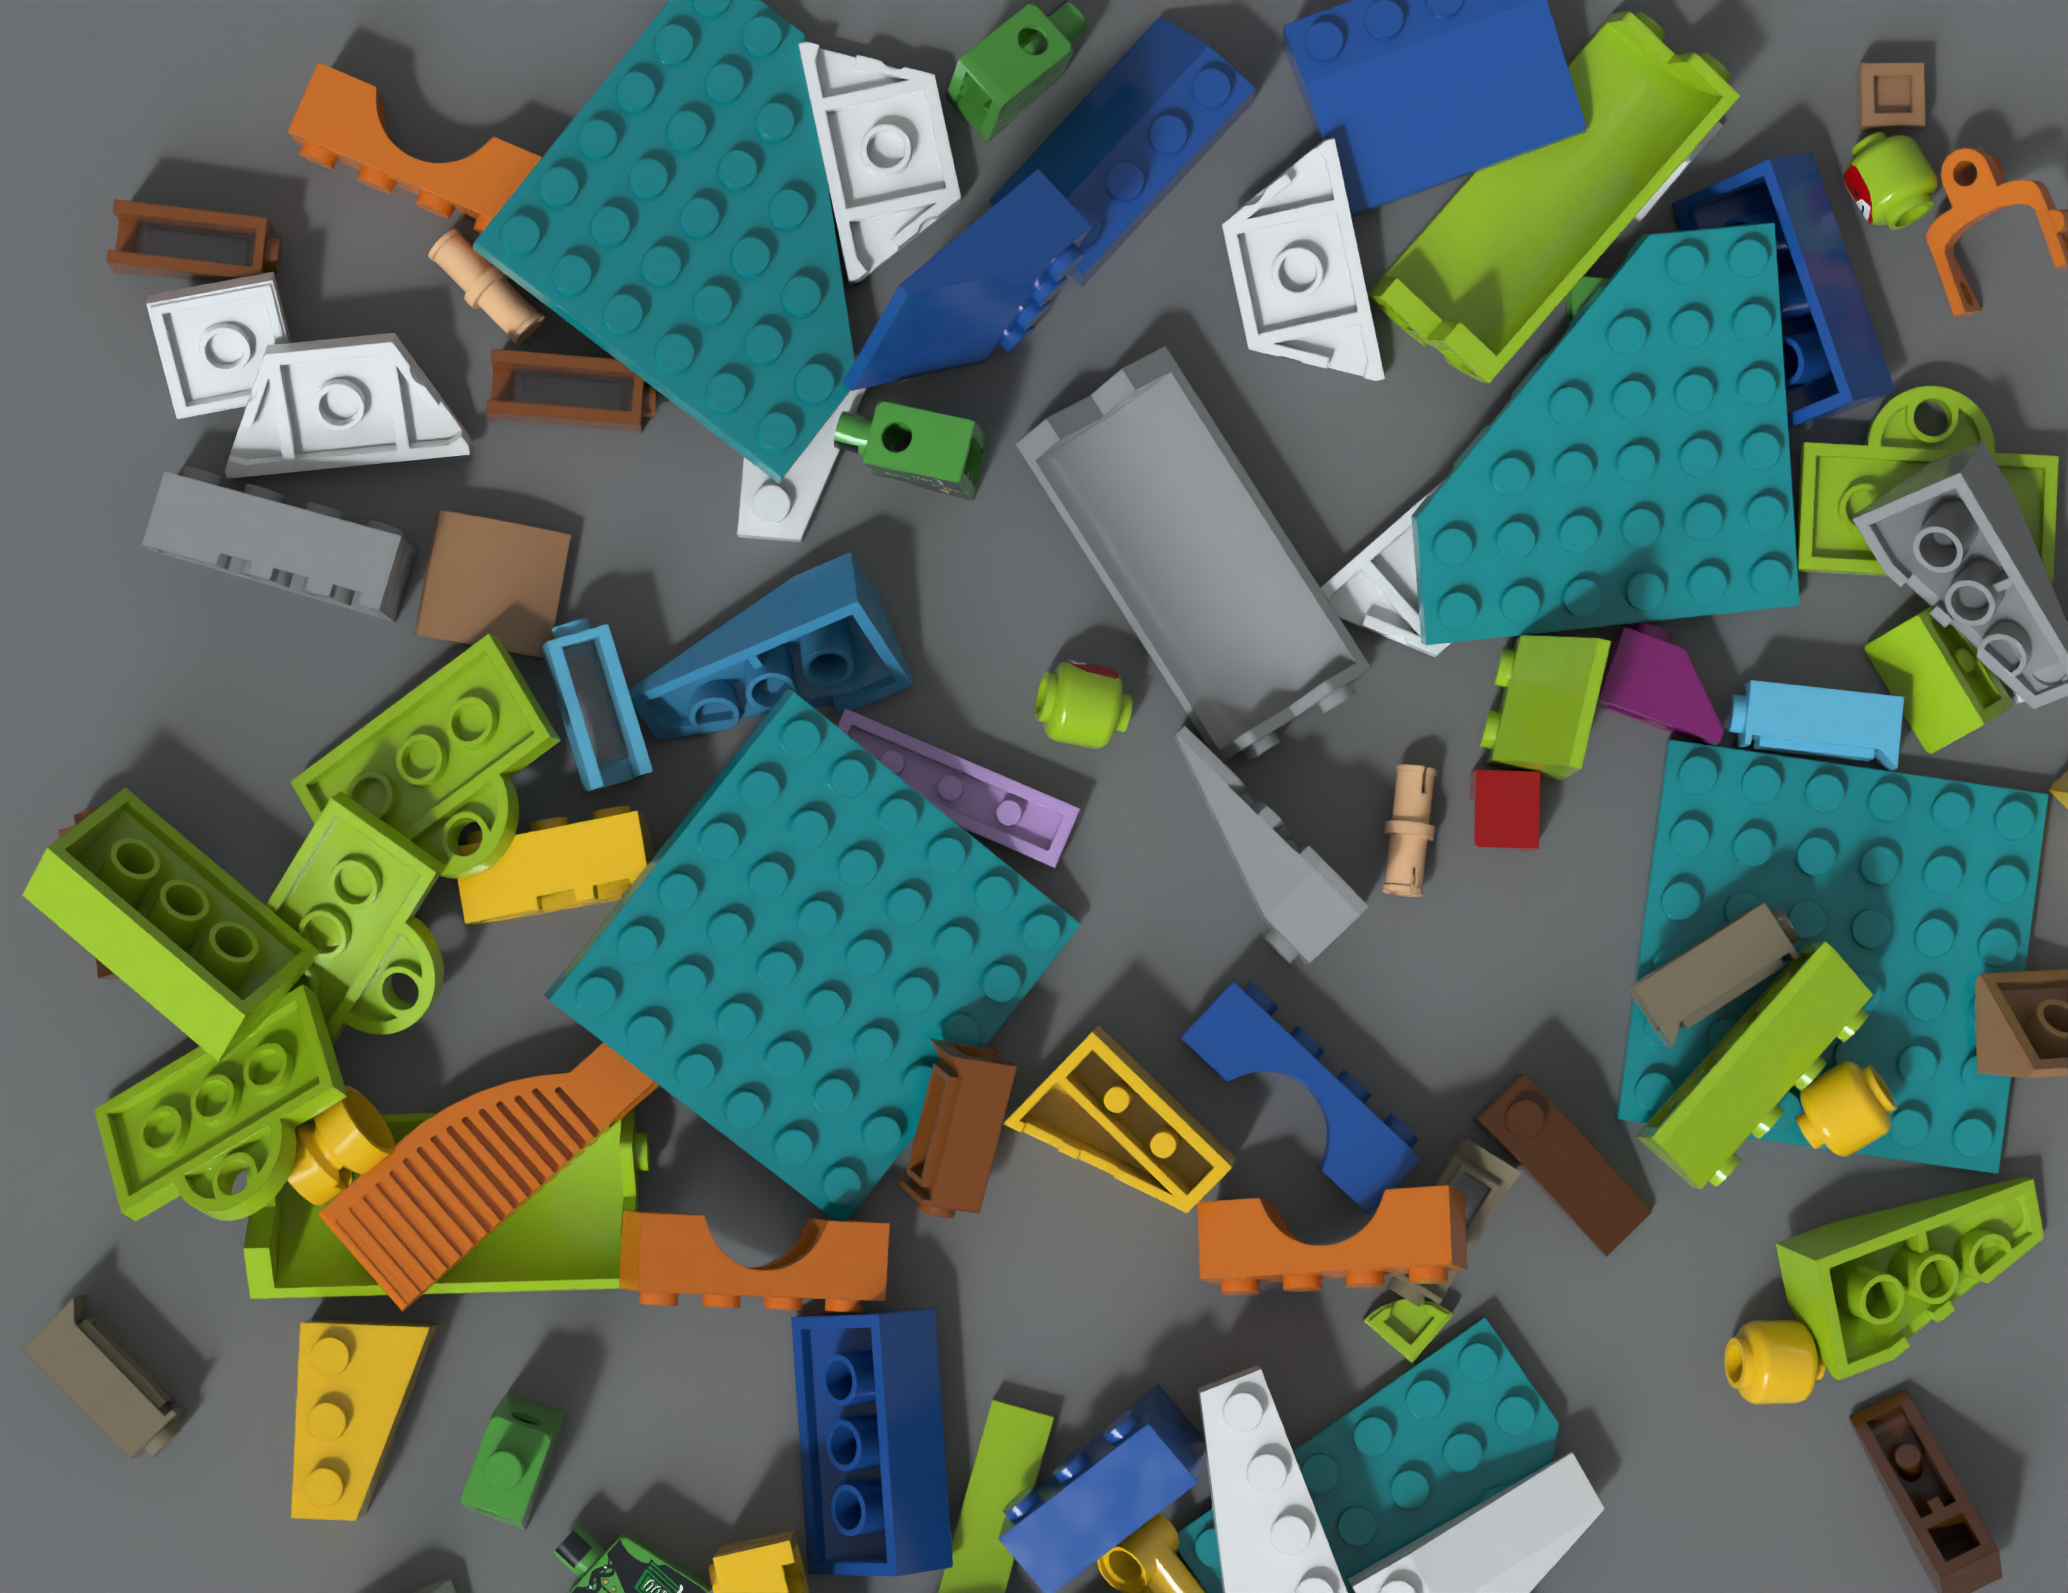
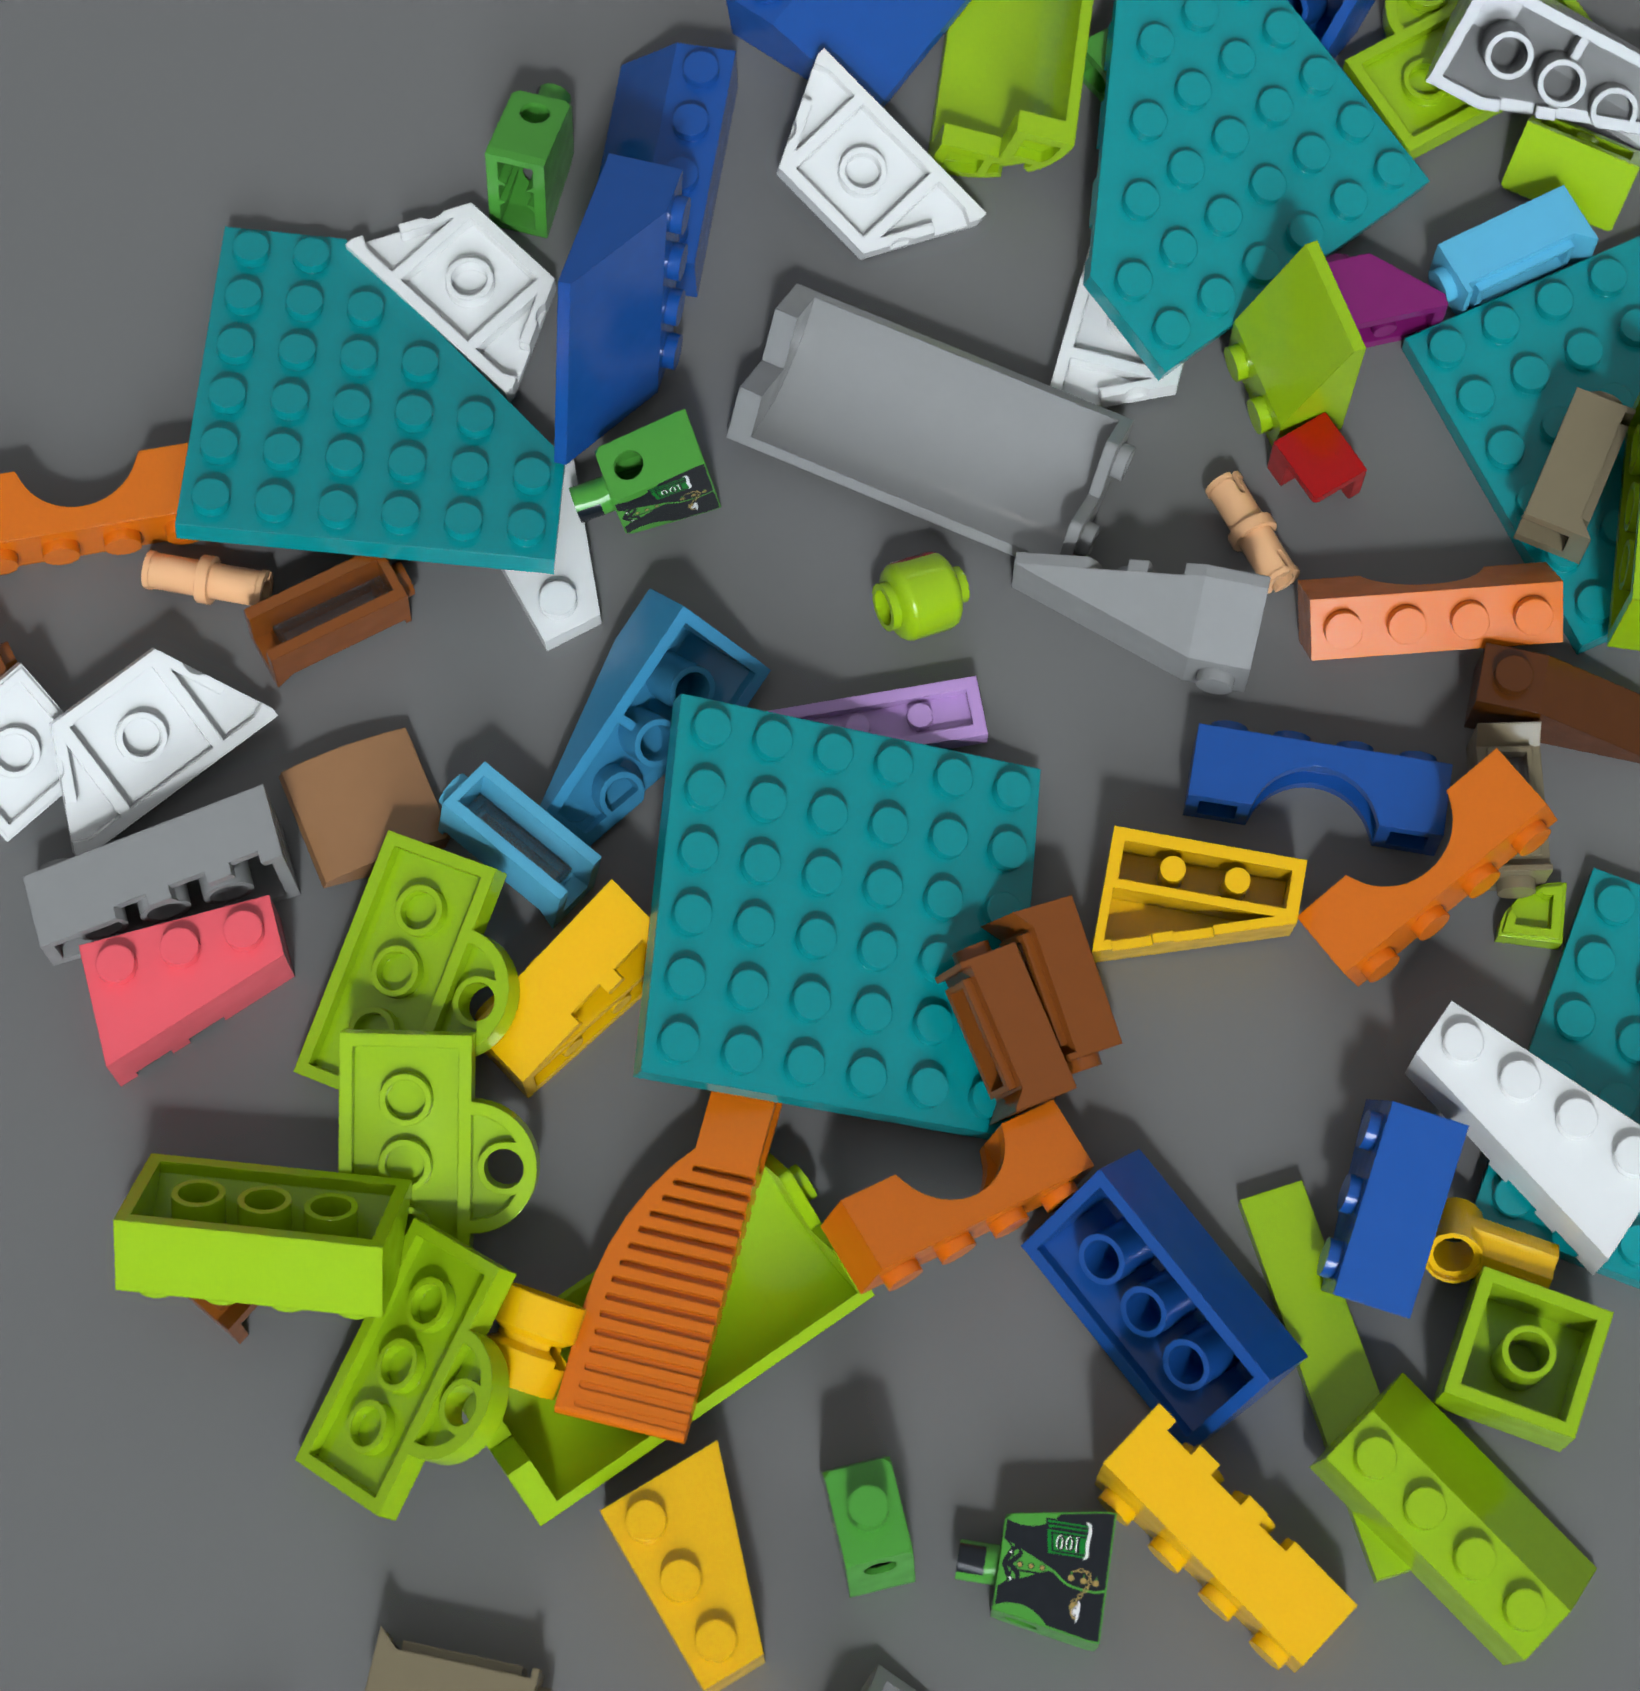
camera: 30 degrees left, 15 degrees down
none -> coral wedge [79,895,295,1087]
none -> dark orange window [935,940,1077,1126]
none -> orange arch [1297,562,1563,661]

